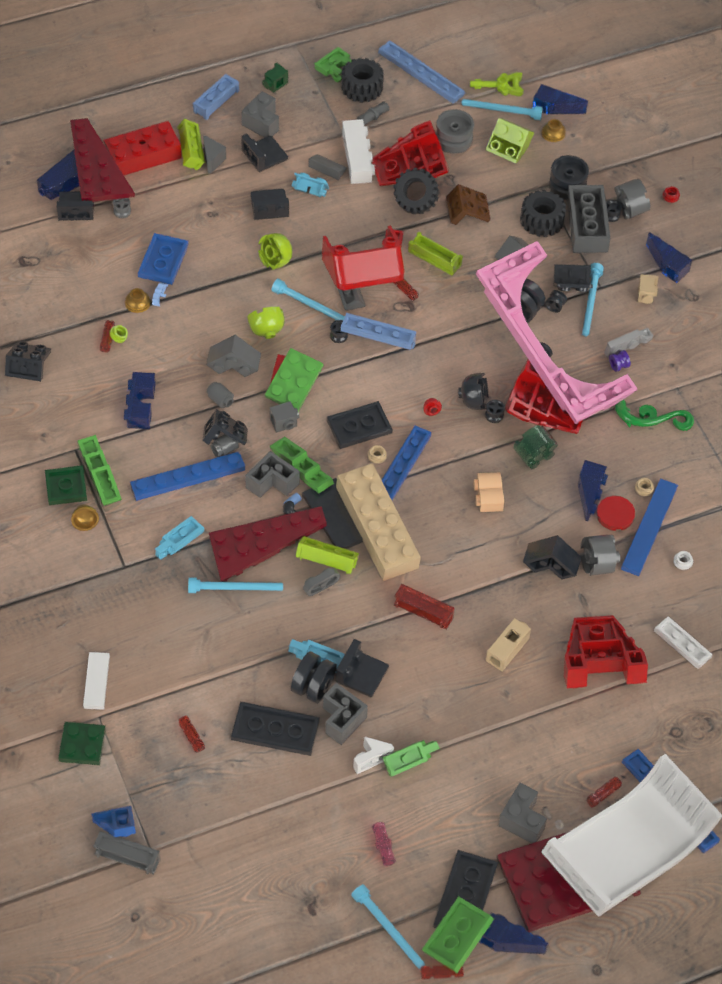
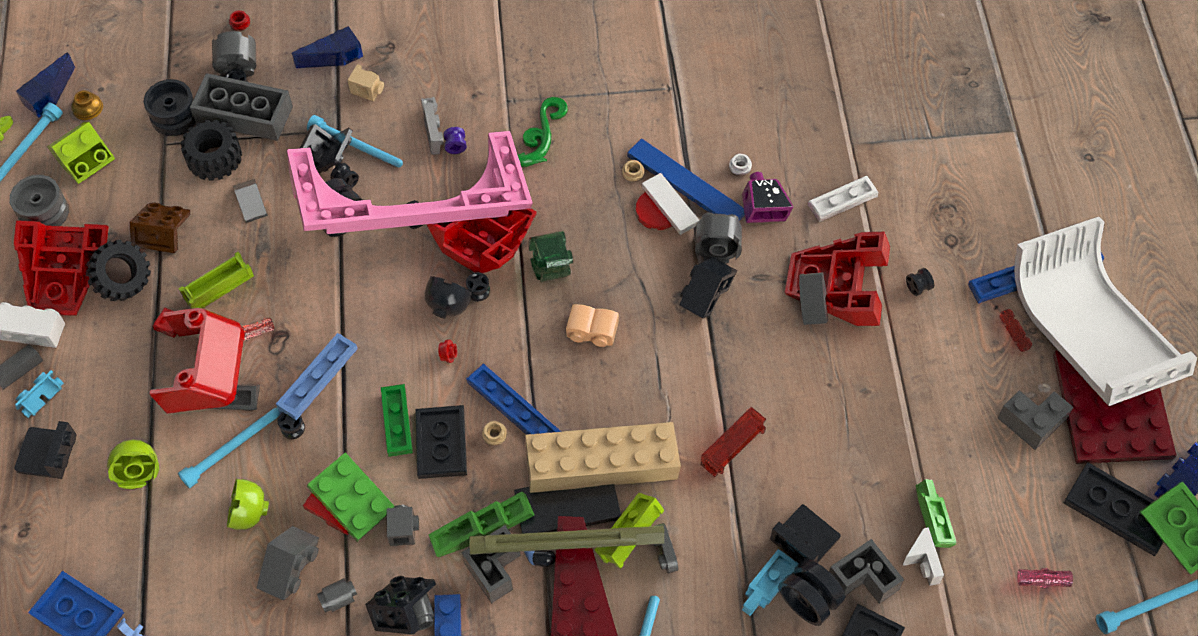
camera: 70 degrees left, 5 degrees up
tan brick [486,618,531,672] -> none
clear blue slope [578,460,608,521] -> none
none -> green plate [381,384,413,457]
none -> olive piece [470,526,664,554]
none -> white tile [642,173,699,235]
none -> torso [742,172,793,223]
none -> dark grey slope [799,272,828,325]
none -> black wheel [905,268,935,296]

